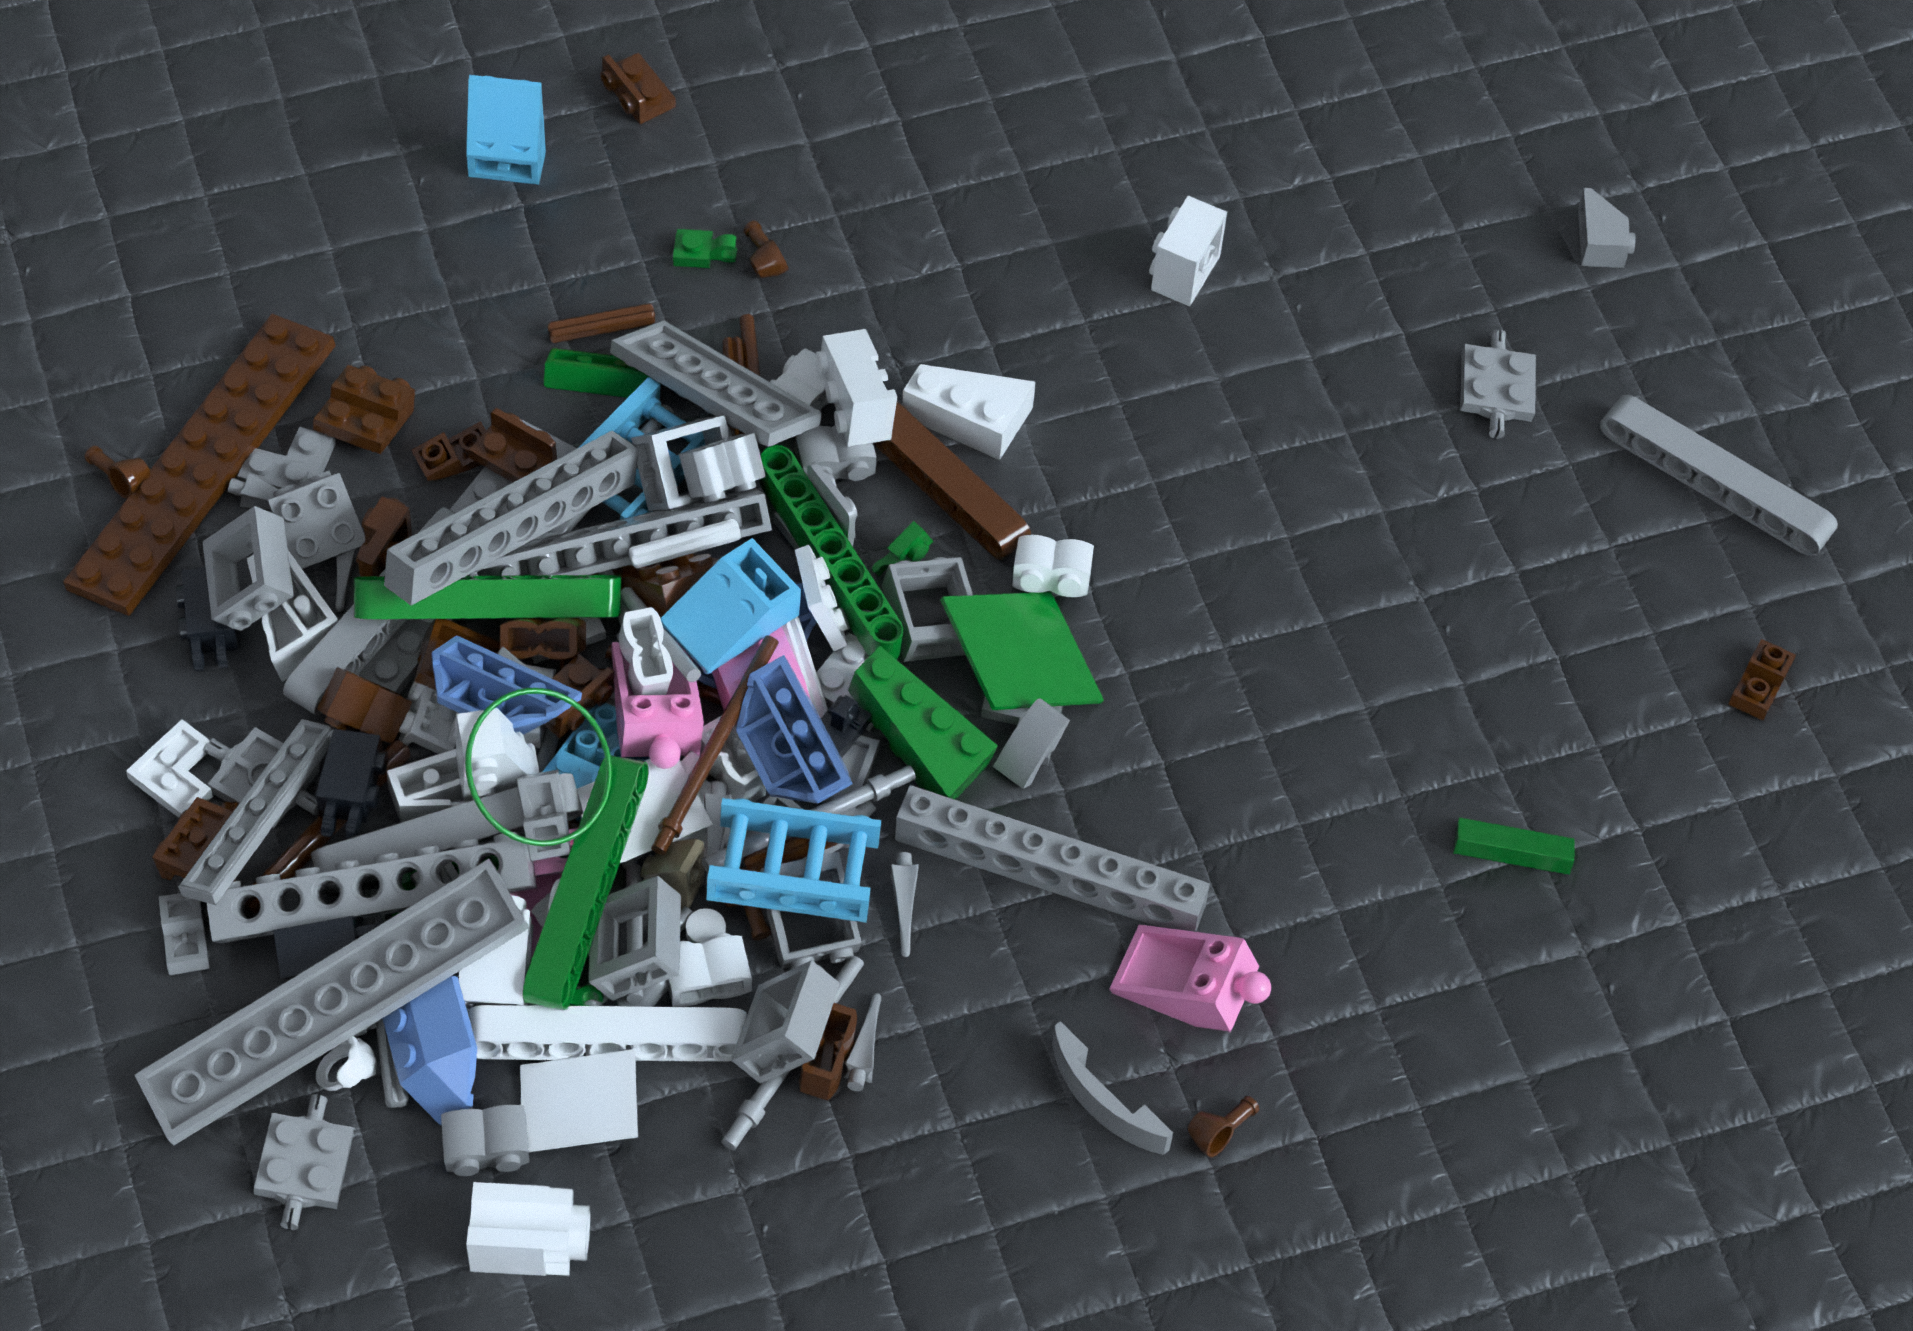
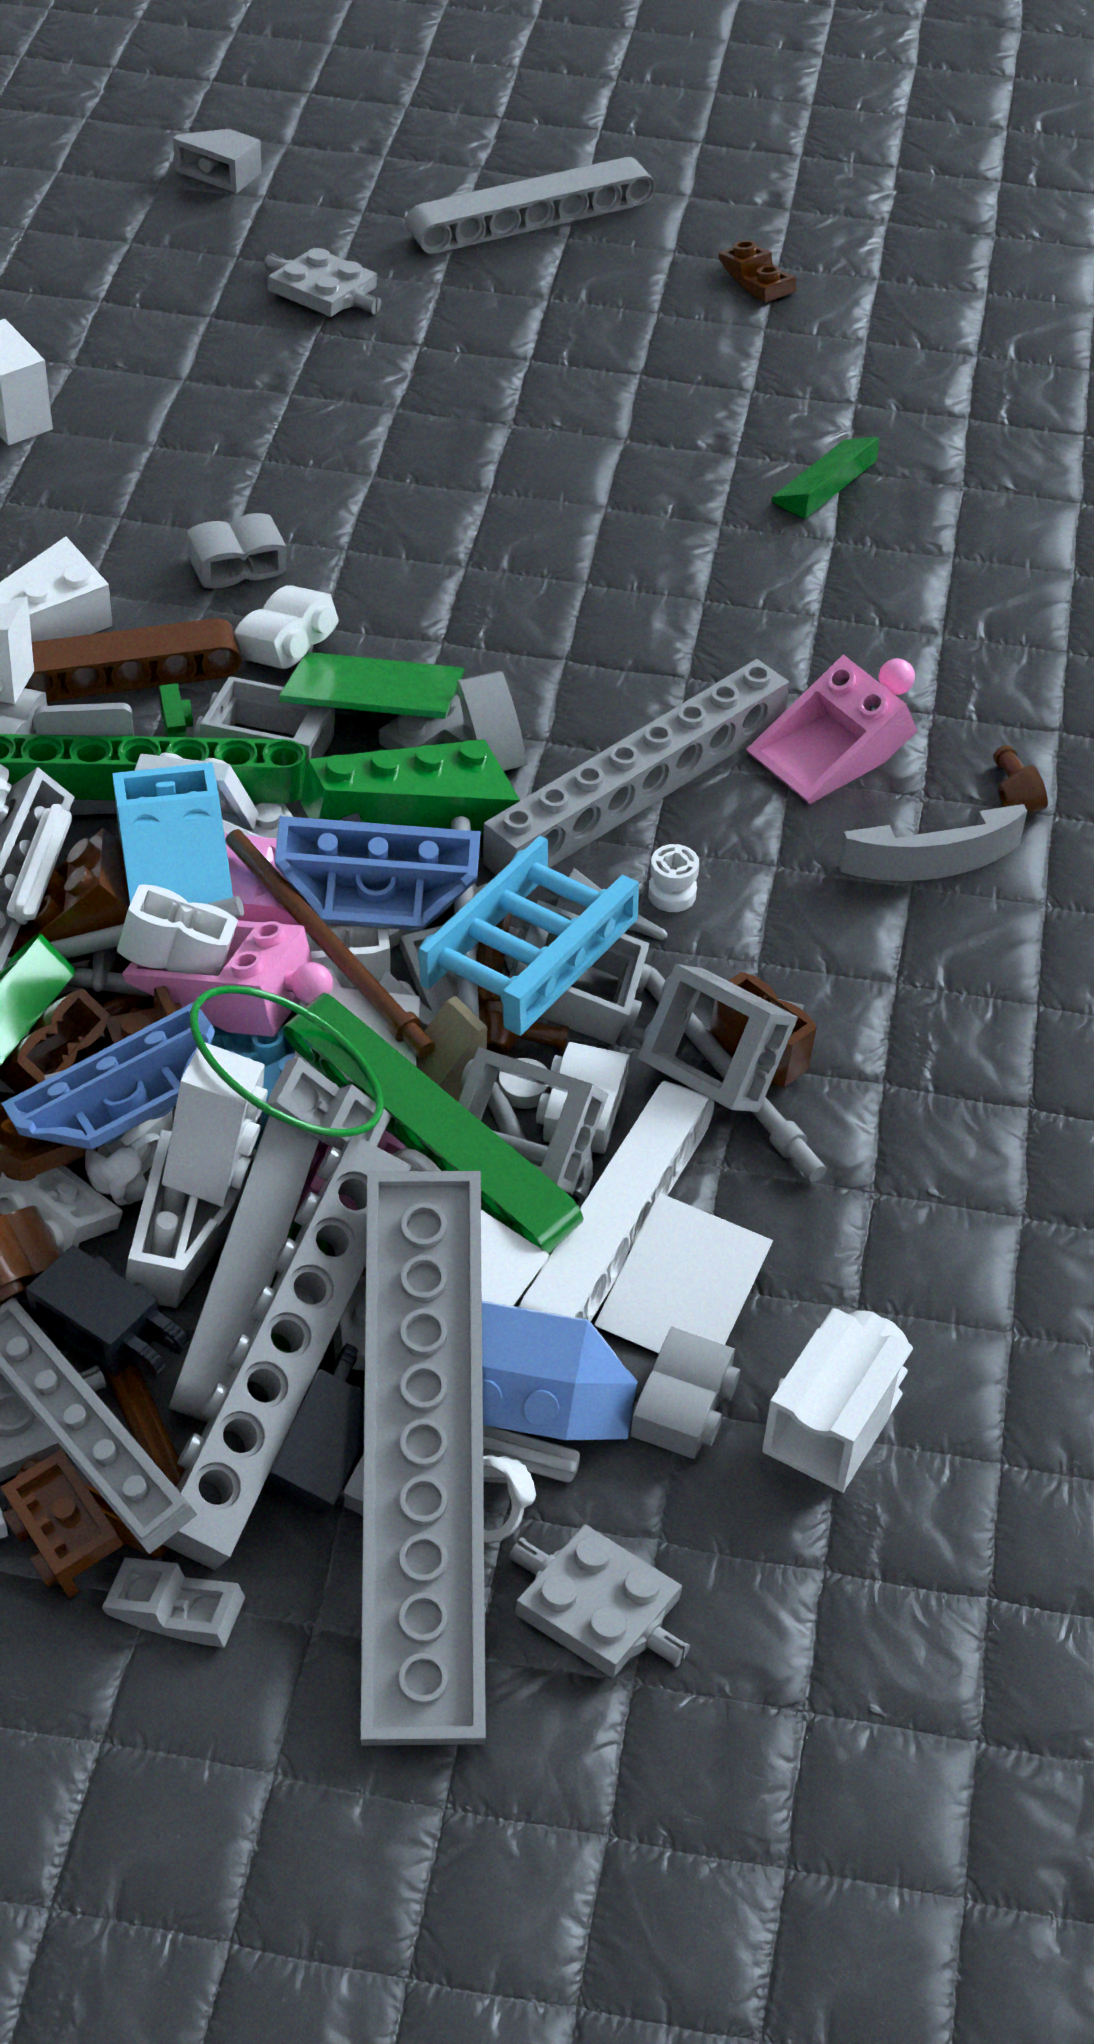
camera: 60 degrees left, 10 degrees down
none -> light grey brick [187,513,286,588]
none -> white wheel [648,844,699,912]

